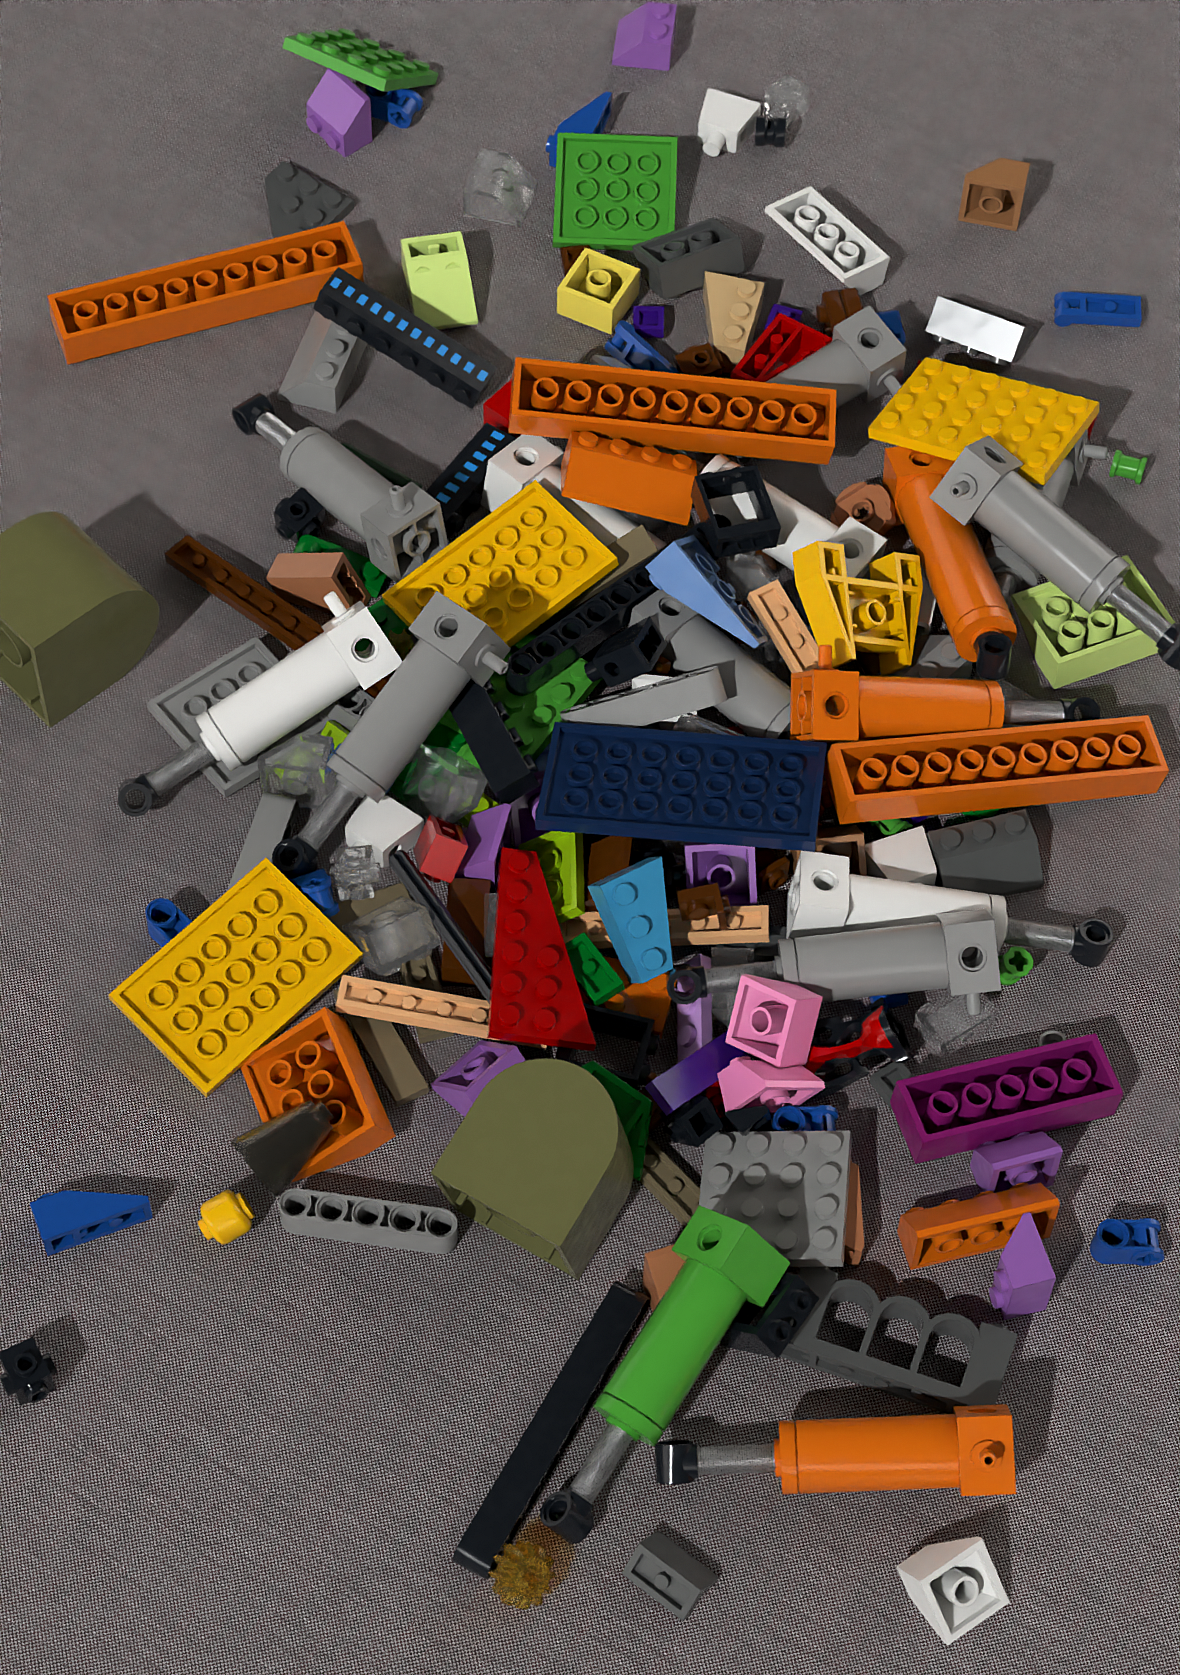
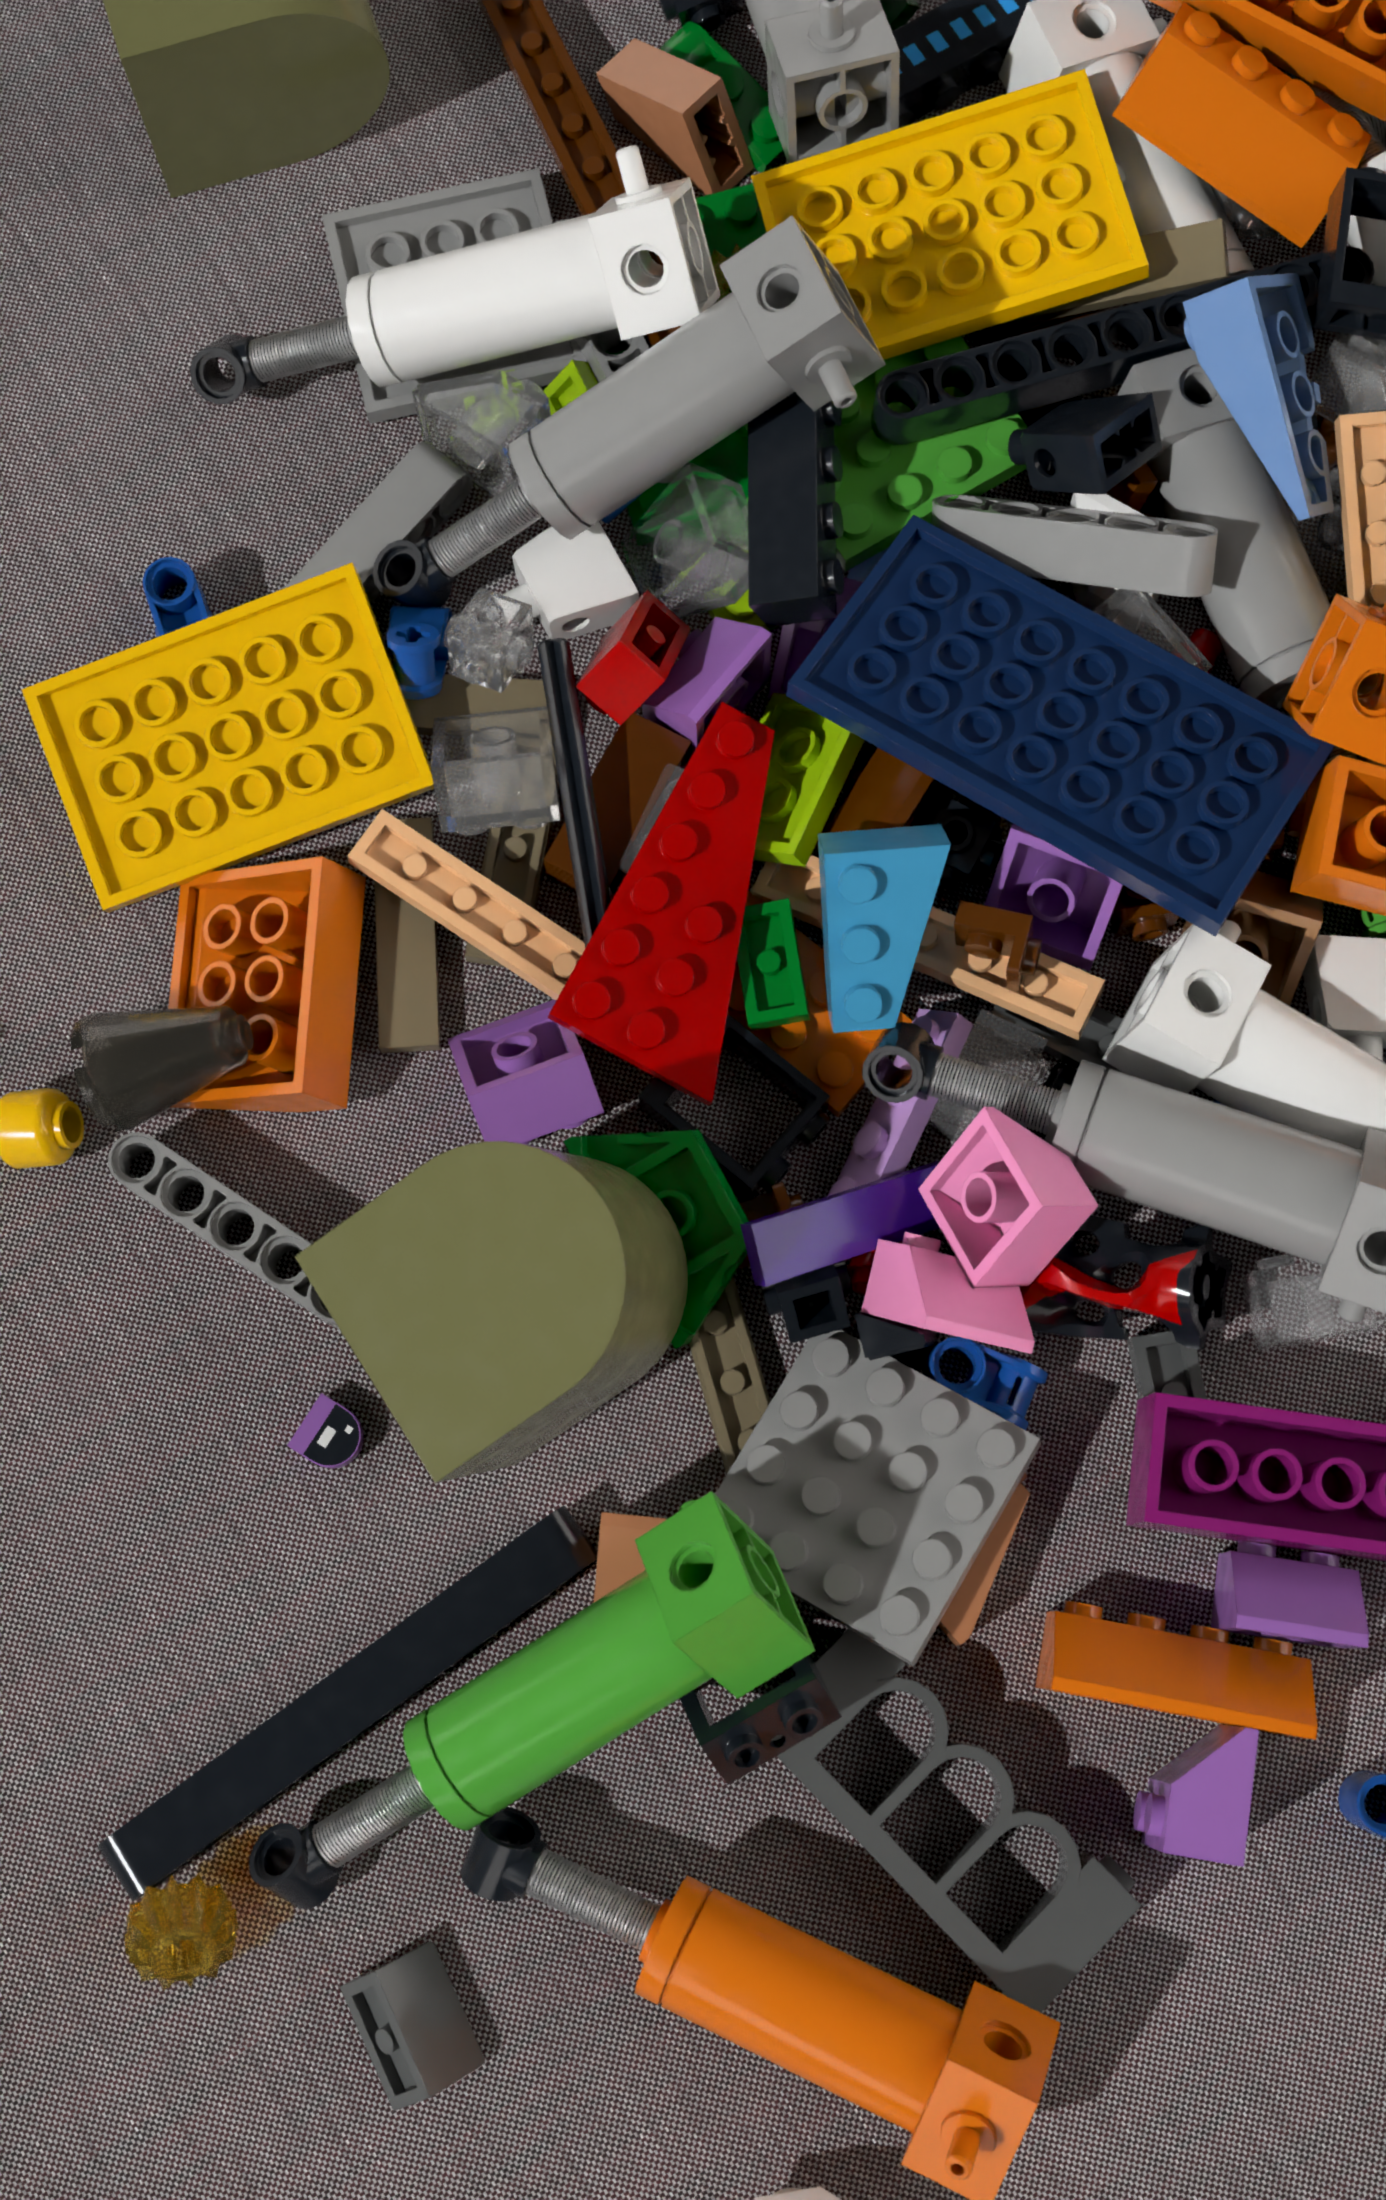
camera: 30 degrees right, 20 degrees up
none -> tile [287,1393,364,1469]

